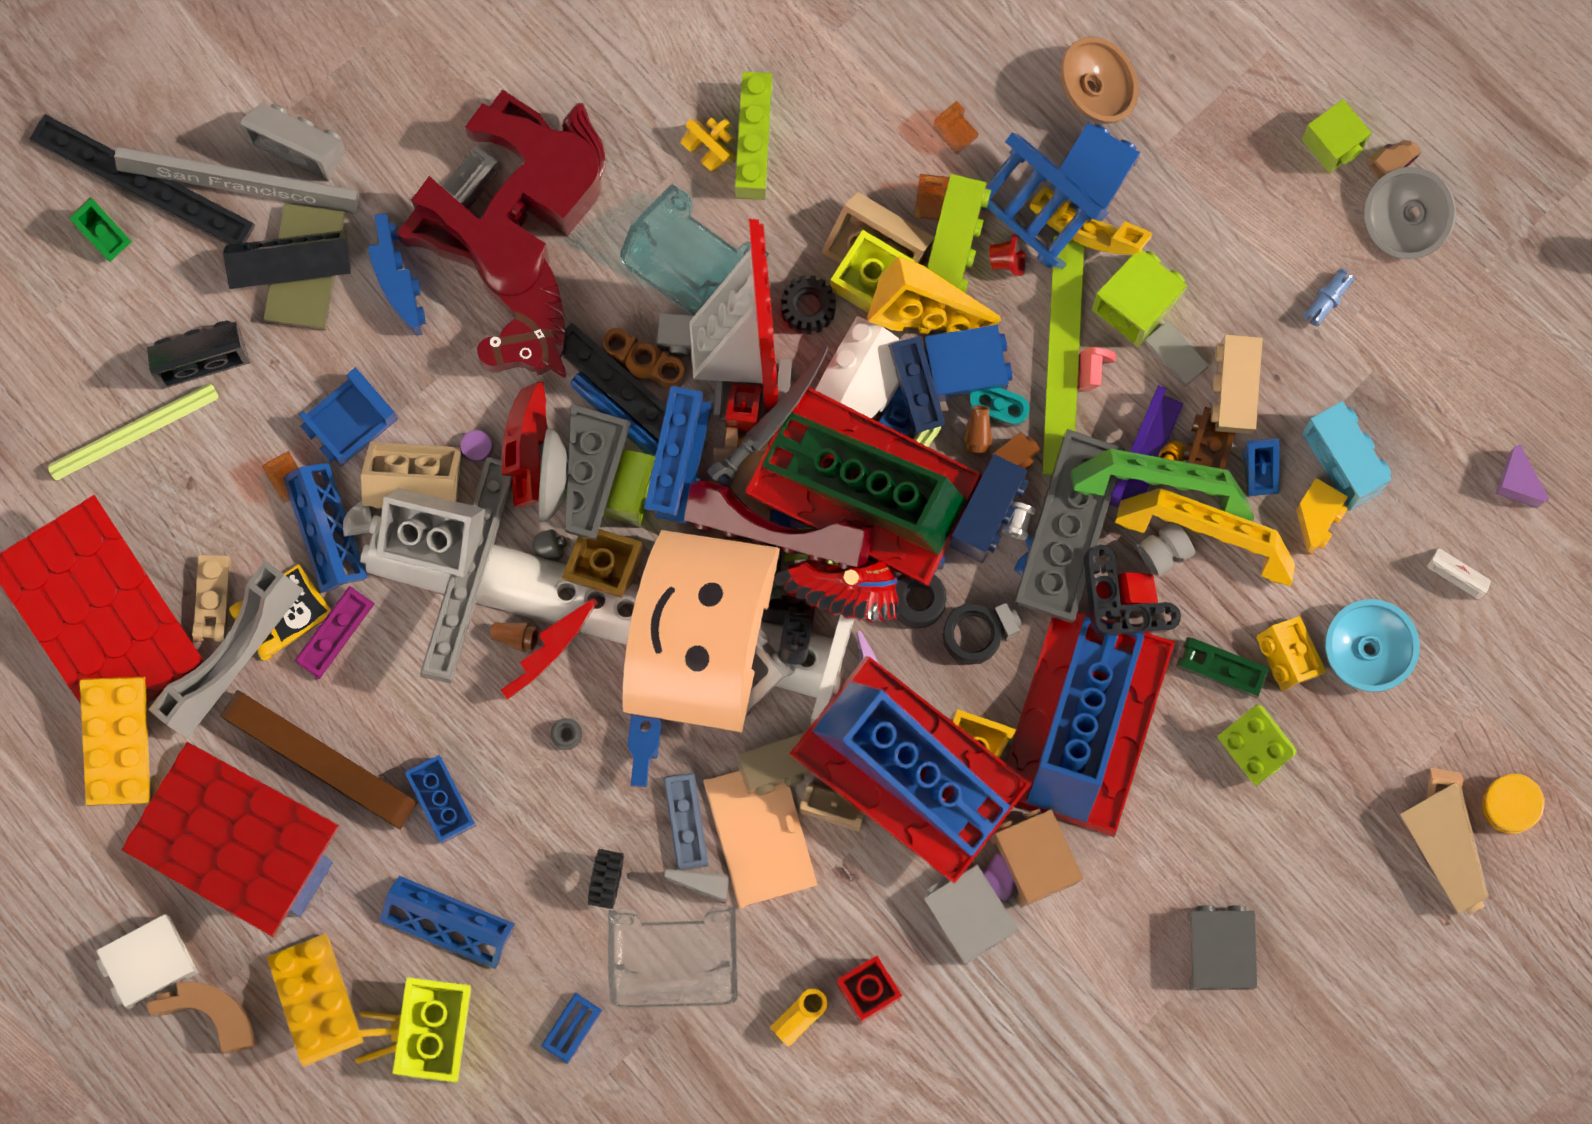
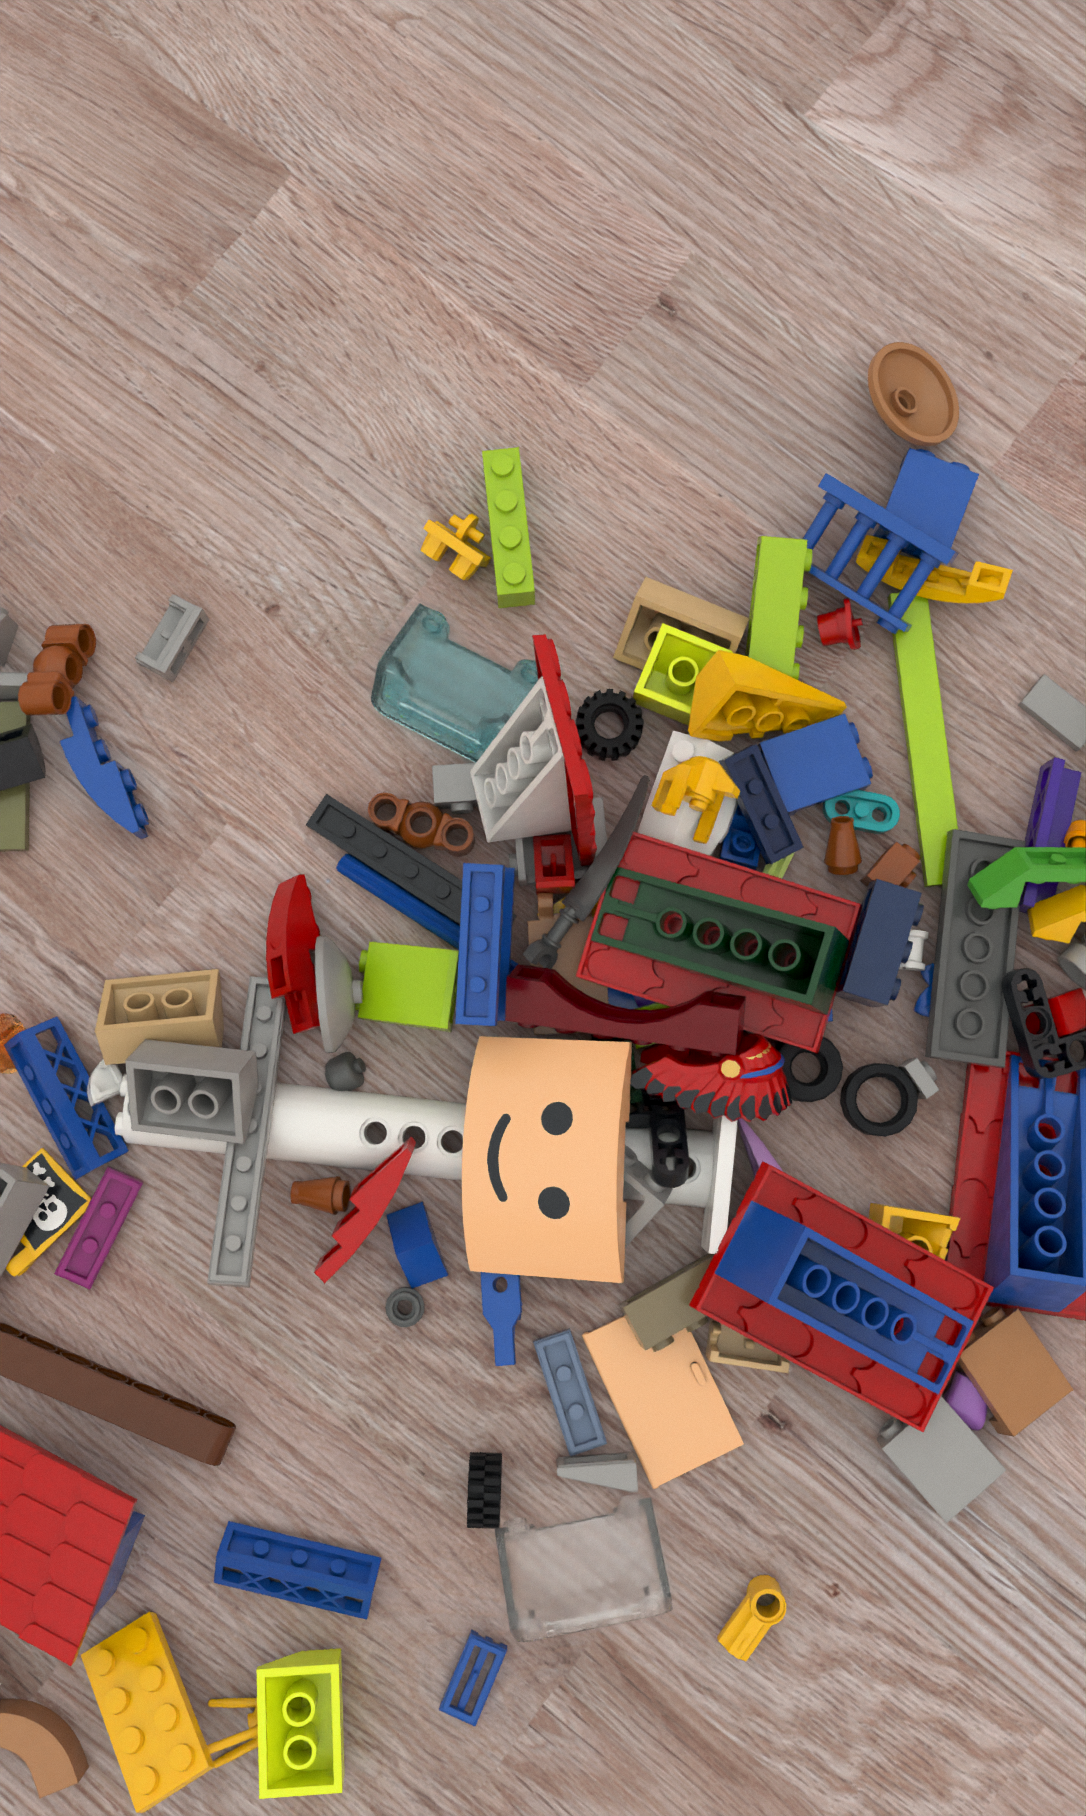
camera: 10 degrees left, 5 degrees up
blue panel [299,367,398,467] -> none
dark red animal [397,89,606,378] -> none
blue piece [405,754,476,844] -> none
medium lavender tile [461,430,493,463] -> none
pearl gold slope [562,529,642,598] -> none
dark grey wing [565,404,631,541] -> none
red head [836,955,903,1024] -> none
clear orange panel [914,174,950,220] -> none
clear orange panel [933,101,978,155] -> none
coral tile [1077,347,1116,392] -> none
lime slope [1091,250,1188,348] -> none
none -> dark orange piece [18,624,96,716]
none -> blue slope [386,1201,449,1288]
none -> yellow piece [651,756,740,844]

